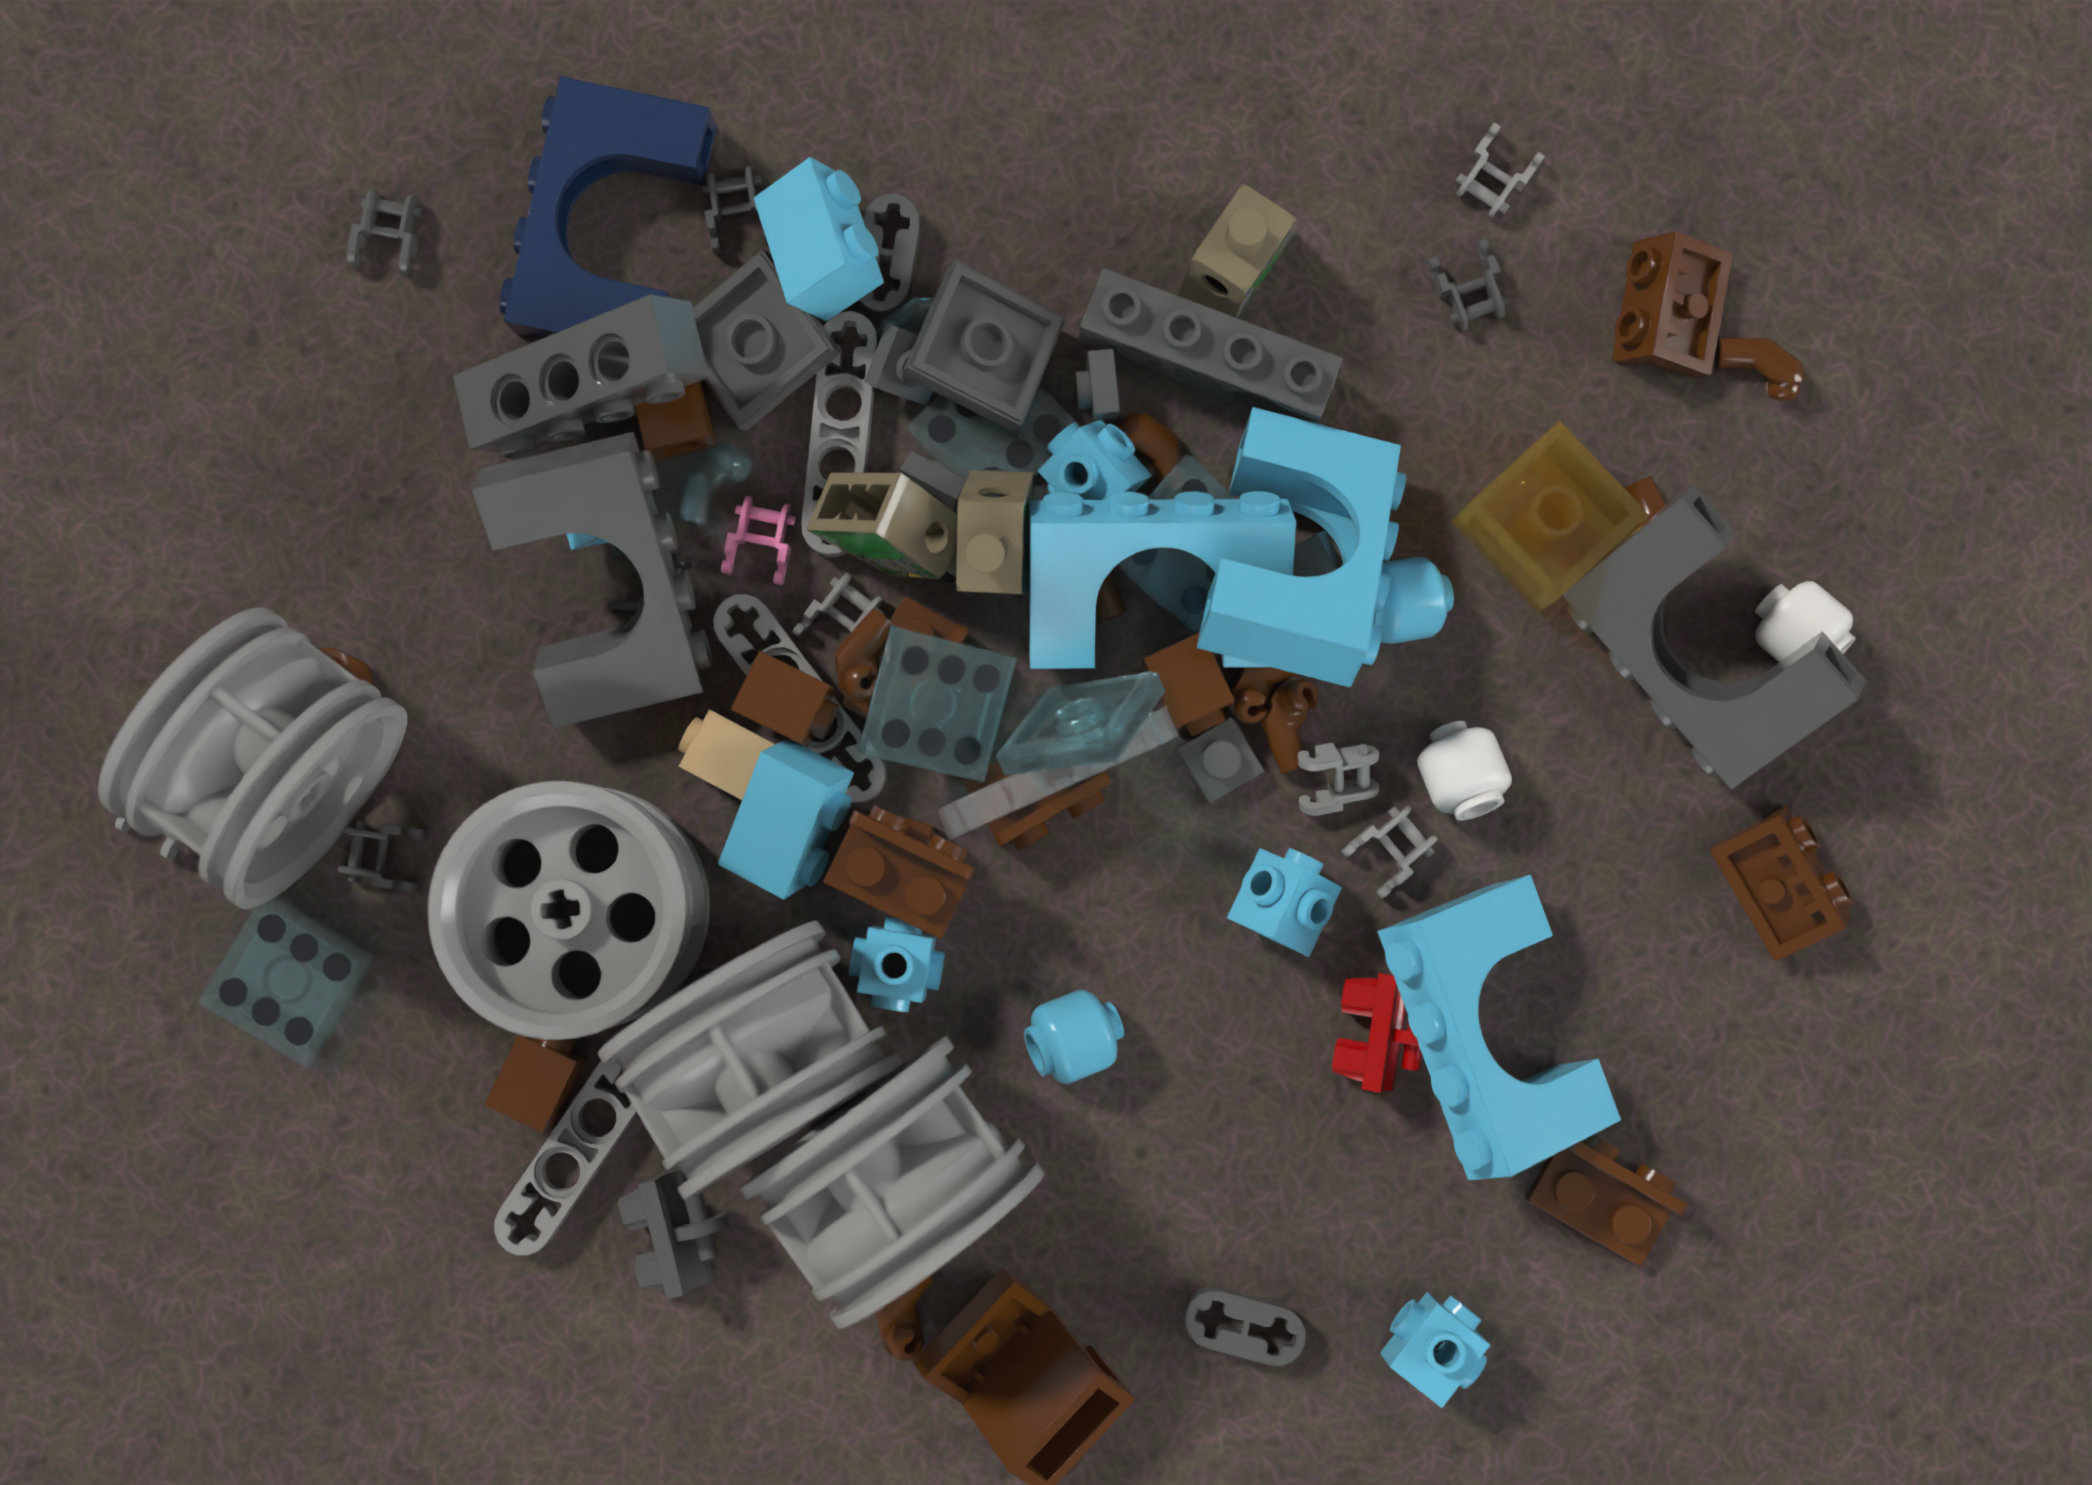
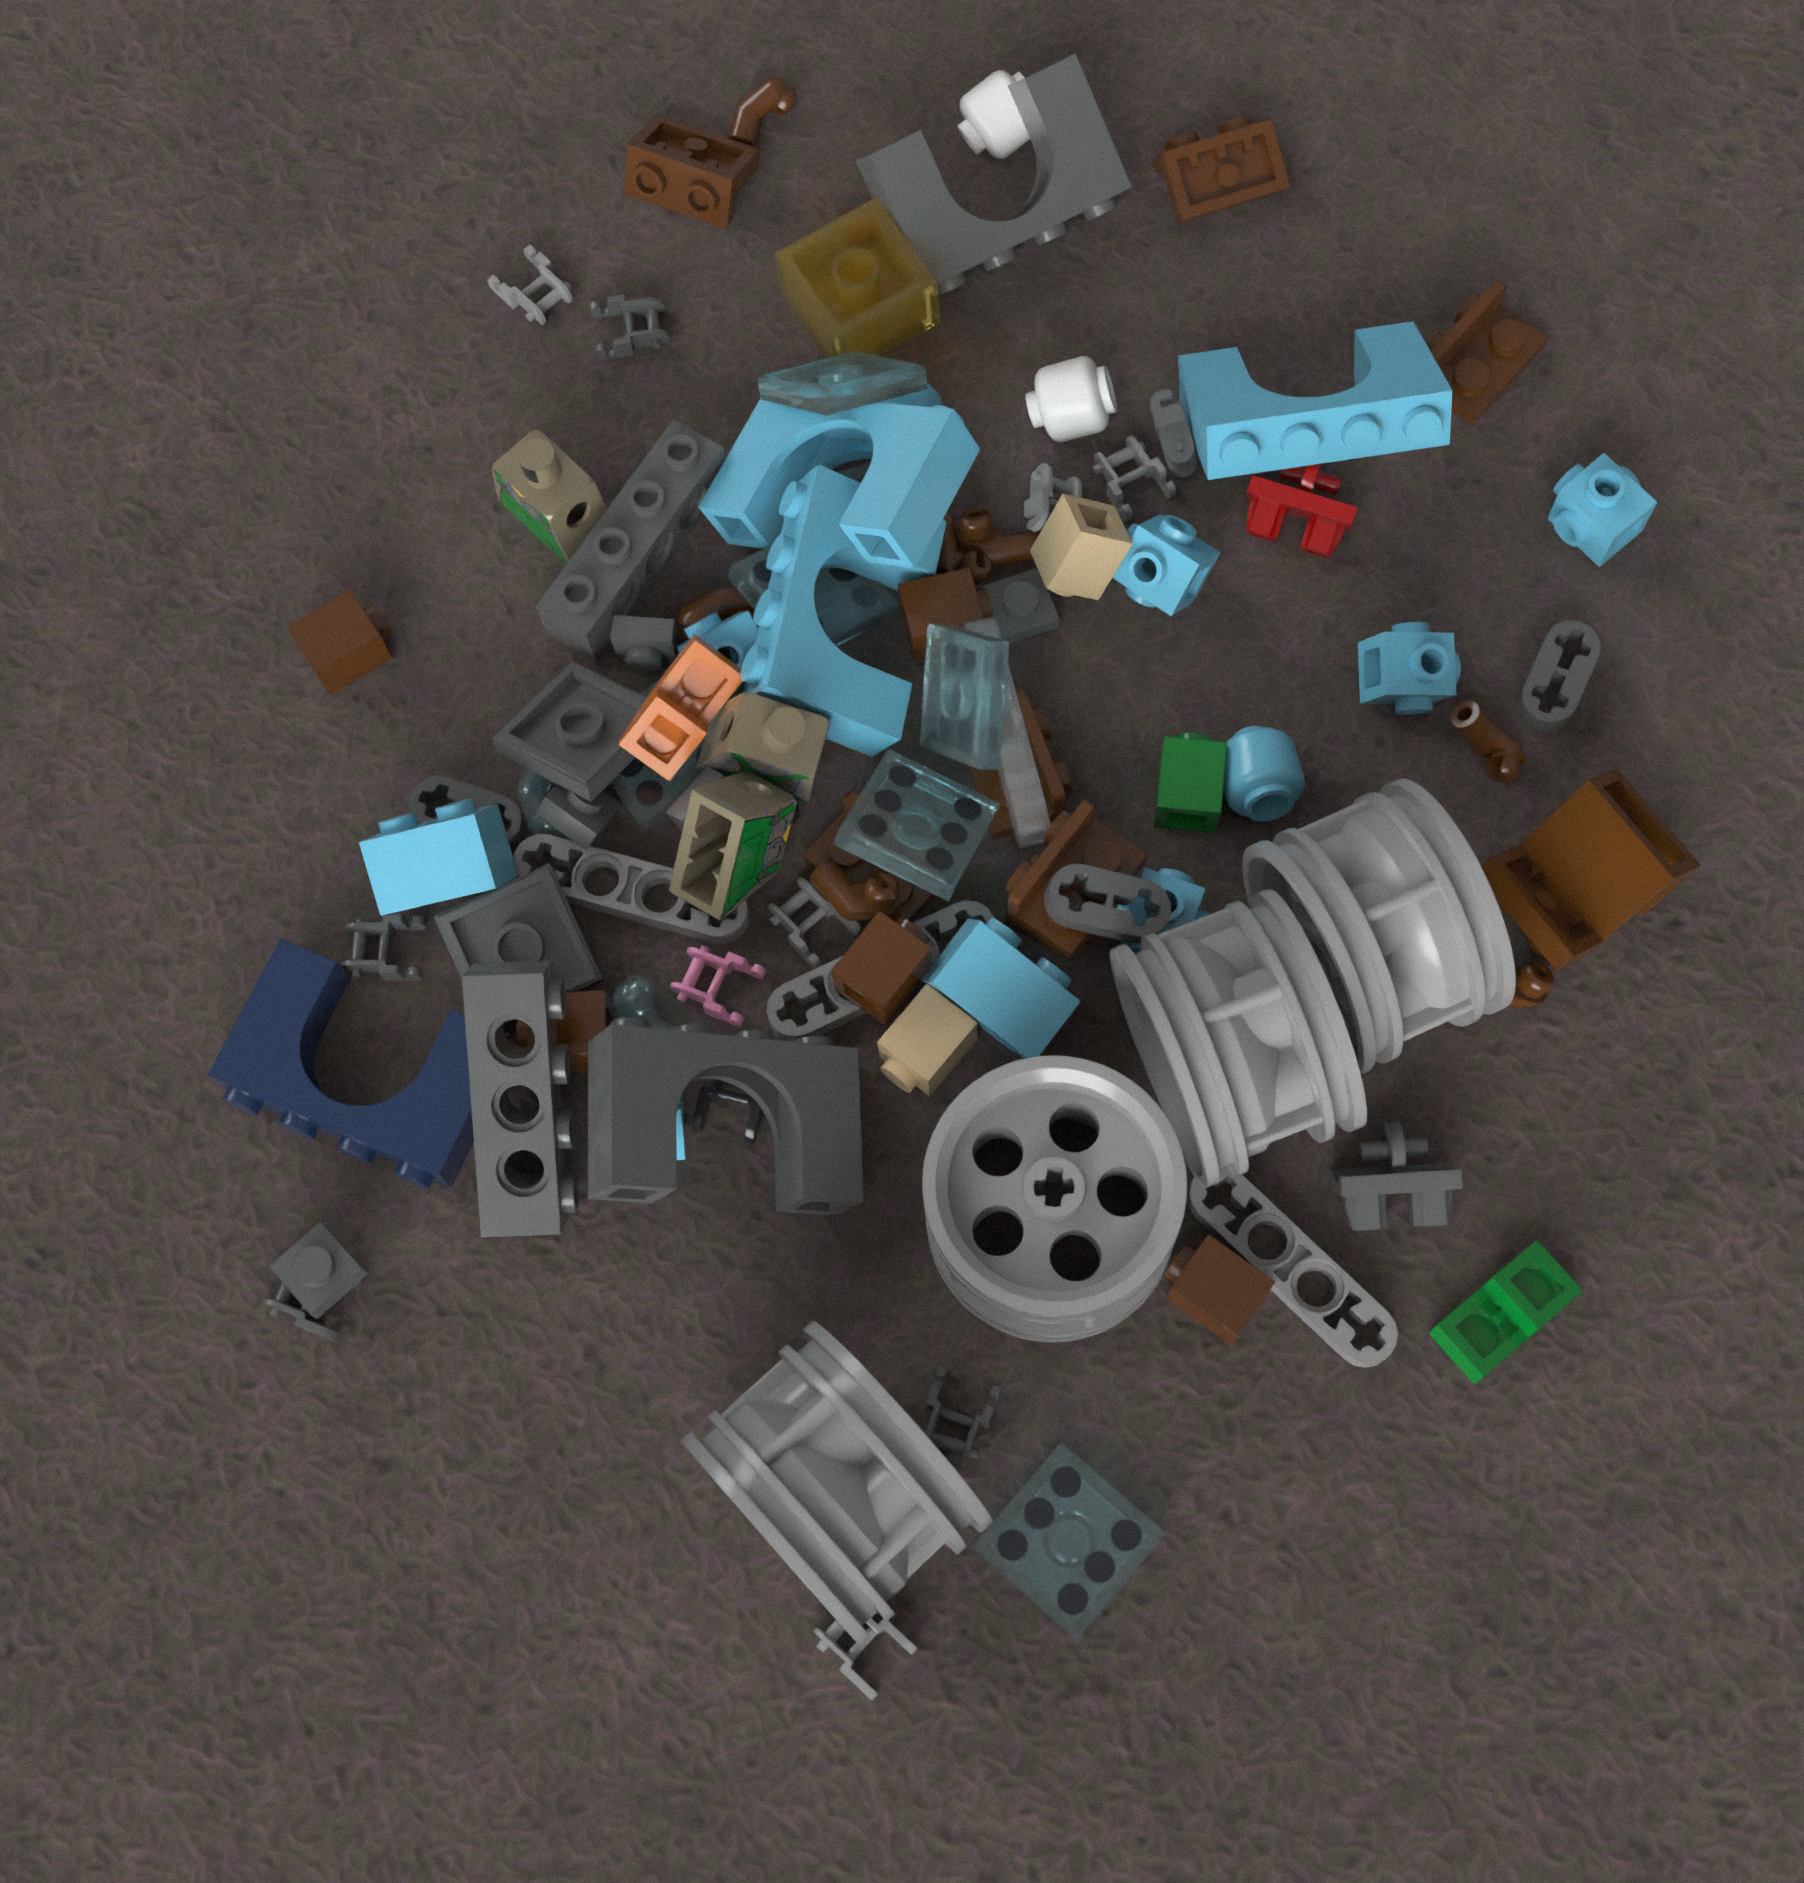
camera: 75 degrees left, 15 degrees down
none -> dark grey plate [269,1221,368,1319]
none -> reddish brown brick [286,589,392,696]
none -> orange slope [618,634,743,781]
none -> clear light blue tile [758,351,928,416]
none -> tan brick [1030,494,1133,600]
none -> dark grey beam [1043,864,1171,943]
none -> dark grey piece [1149,389,1198,479]
none -> green brick [1154,733,1227,833]
none -> medium azure brick [1358,622,1461,715]
none -> green slope [1428,1240,1583,1385]
none -> reddish brown arm [1450,700,1525,783]

